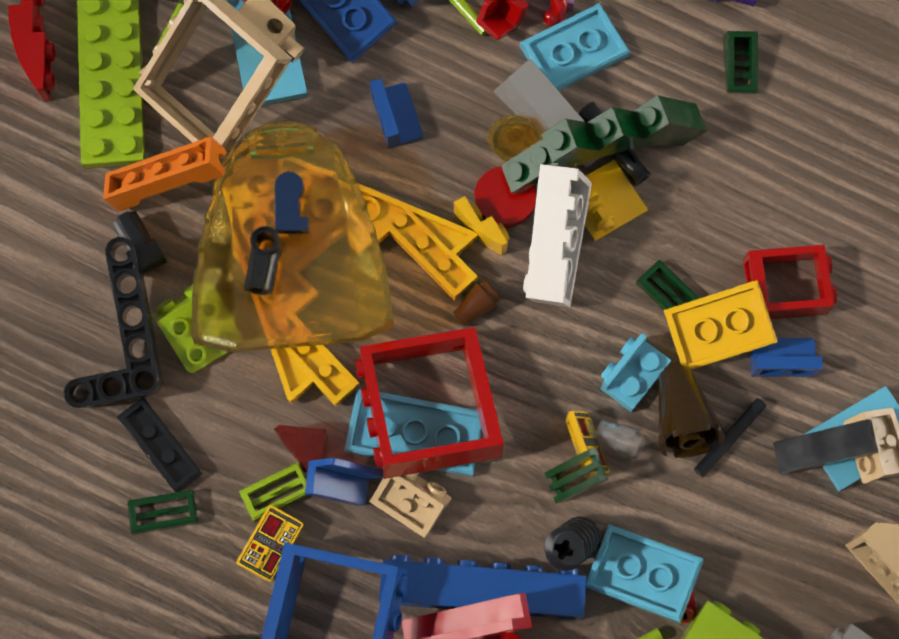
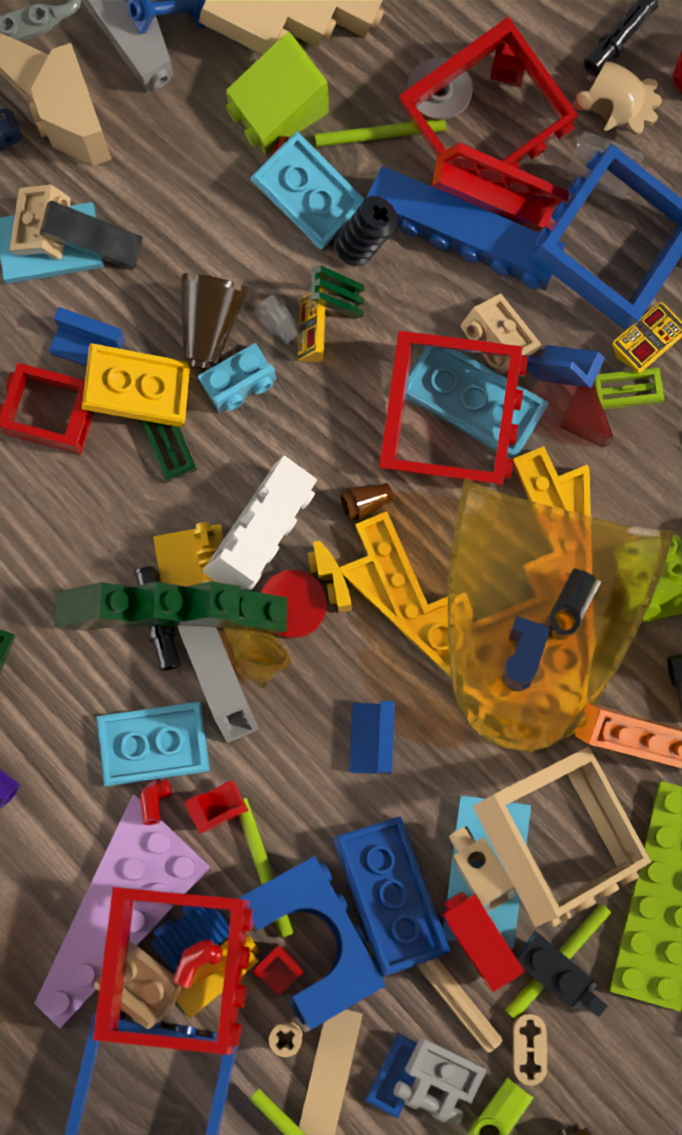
camera: 155 degrees left, 5 degrees up
black bar [694,398,767,478] -> none

